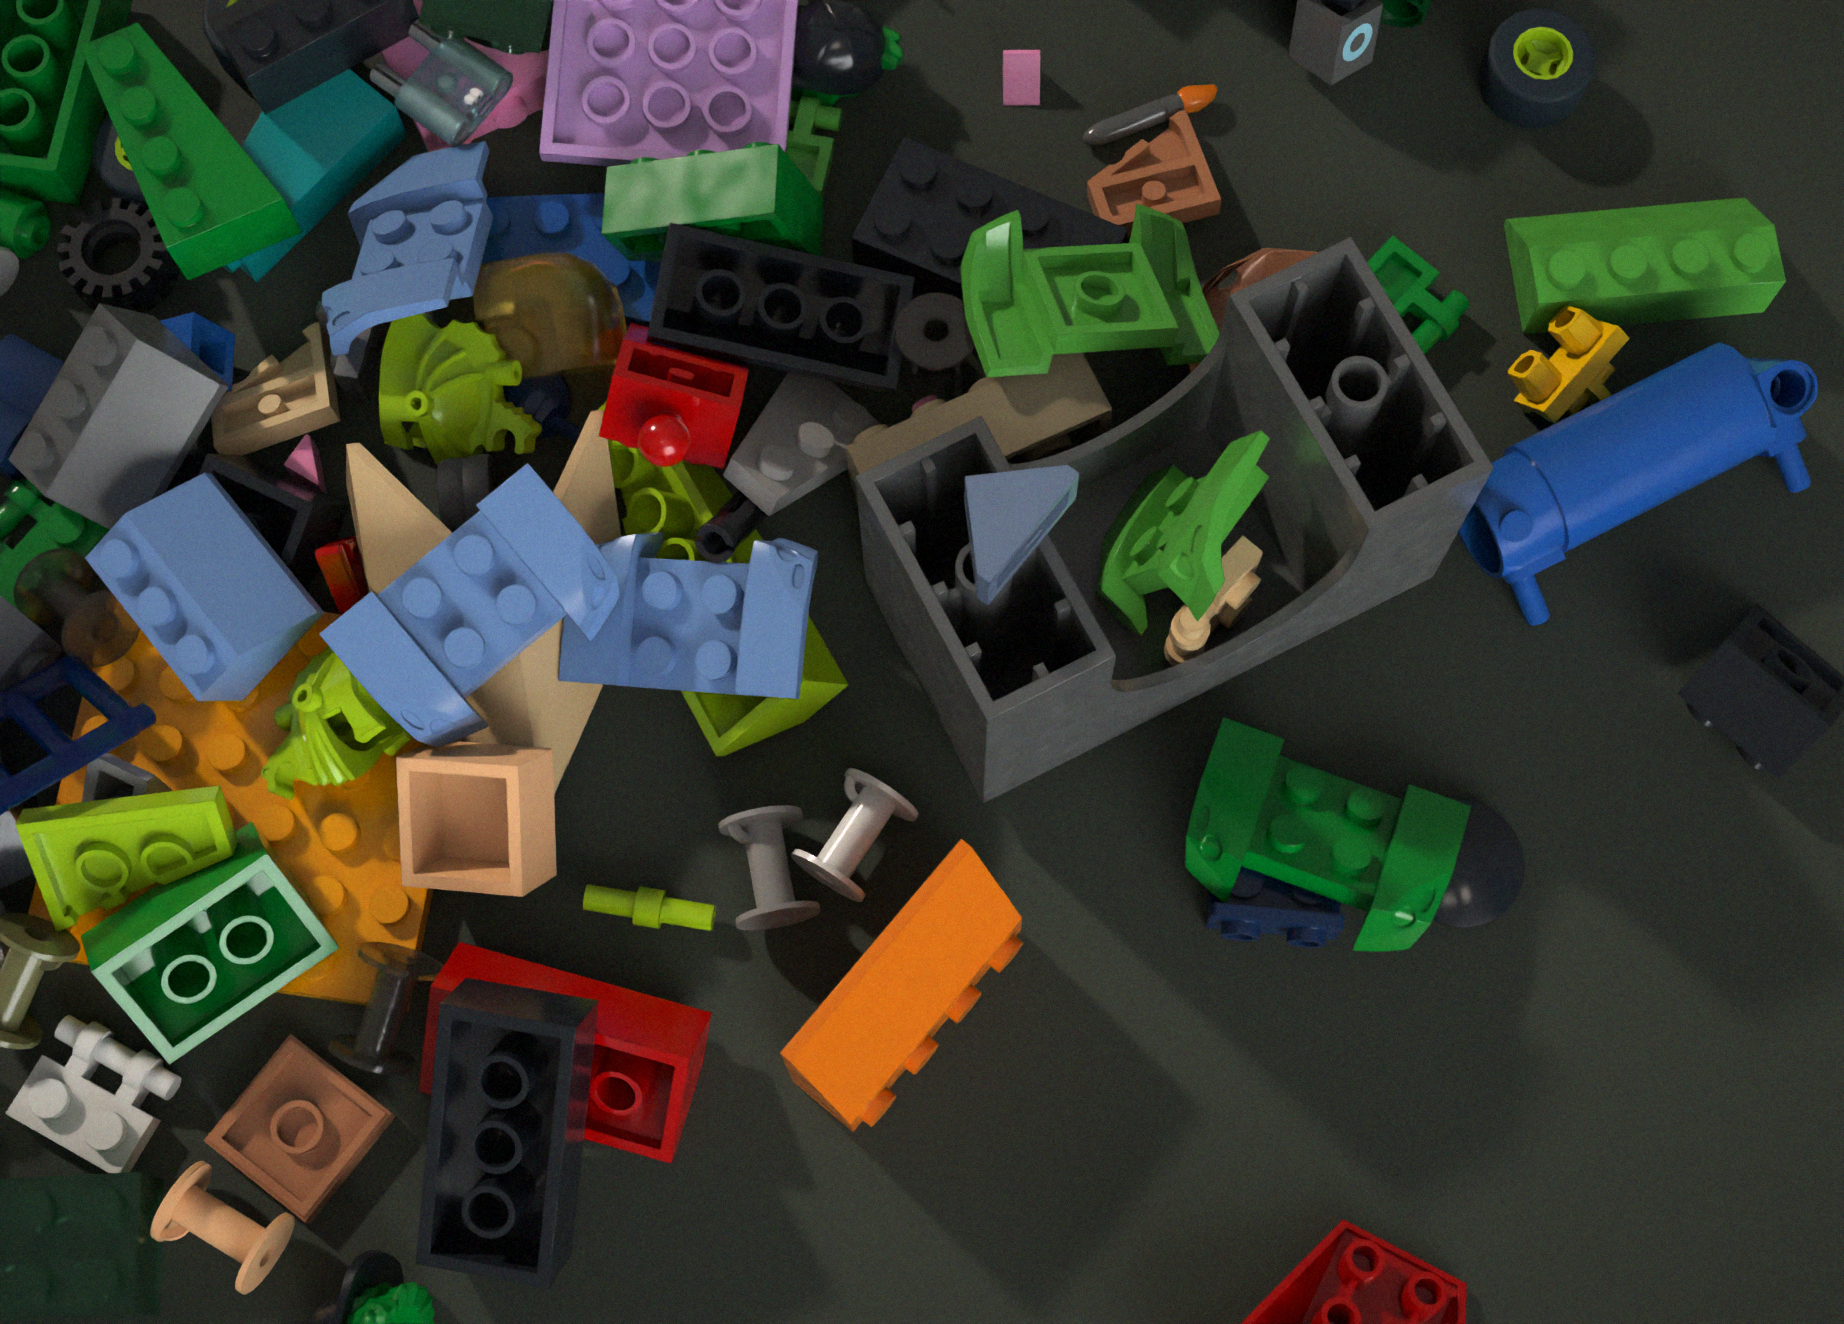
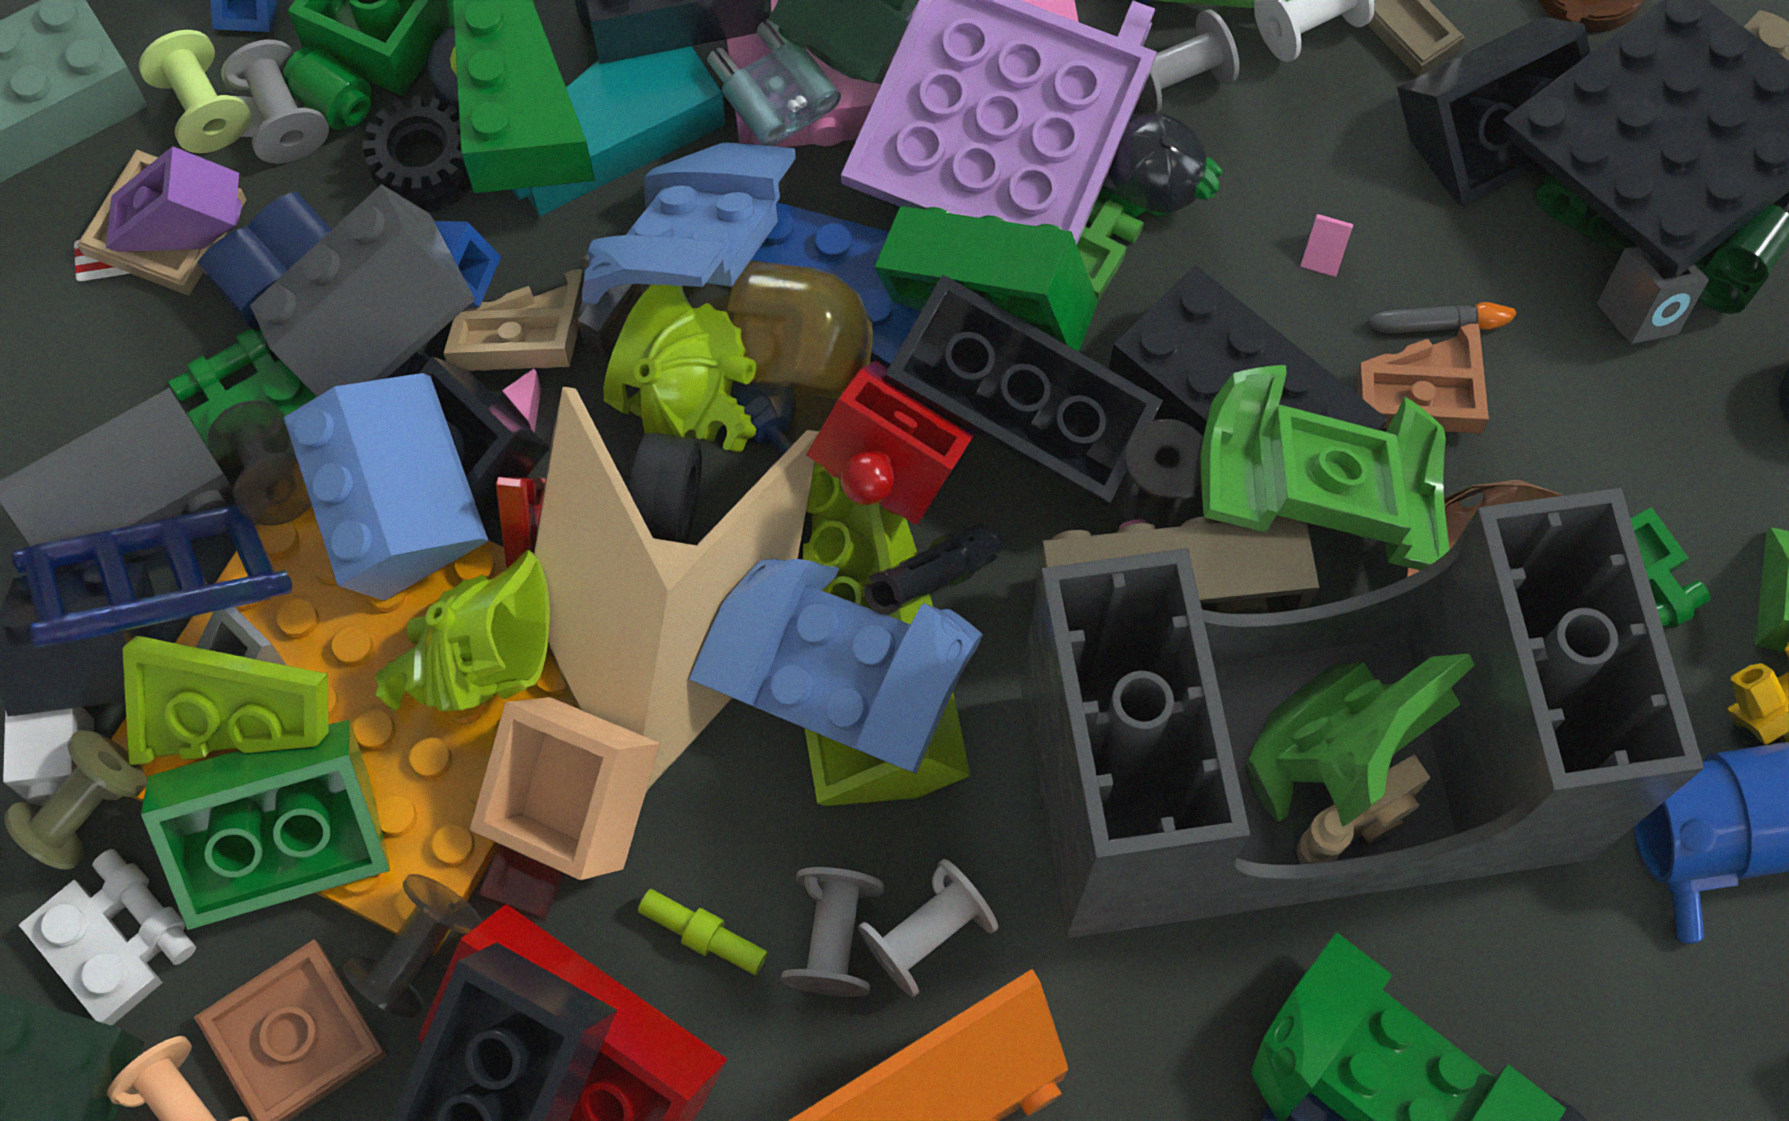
camera: 15 degrees right, 5 degrees down
medium blue piece [319,463,620,747] -> none
light grey wing [723,372,881,516] -> none
sand blue slope [964,465,1079,605] -> none
none -> clear red plate [479,844,565,922]

